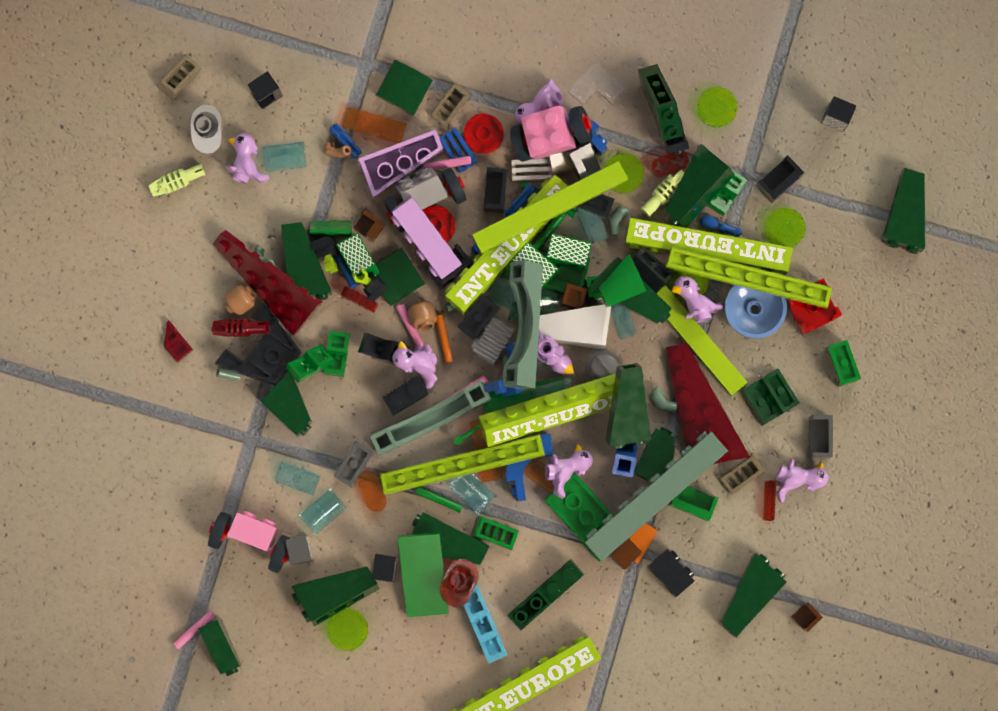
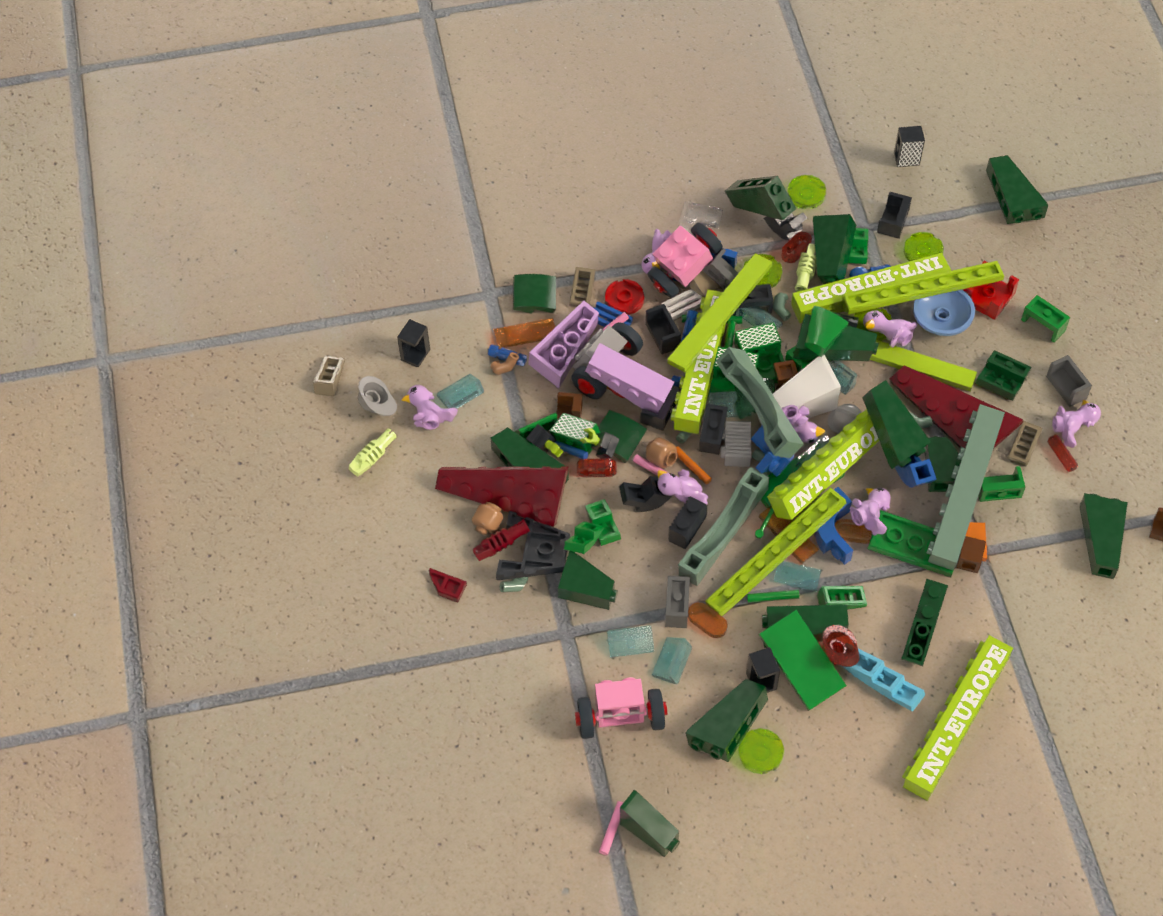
camera: 25 degrees left, 25 degrees down
dark grey panel [285,535,314,565] -> none
black brick [647,549,695,598] -> none

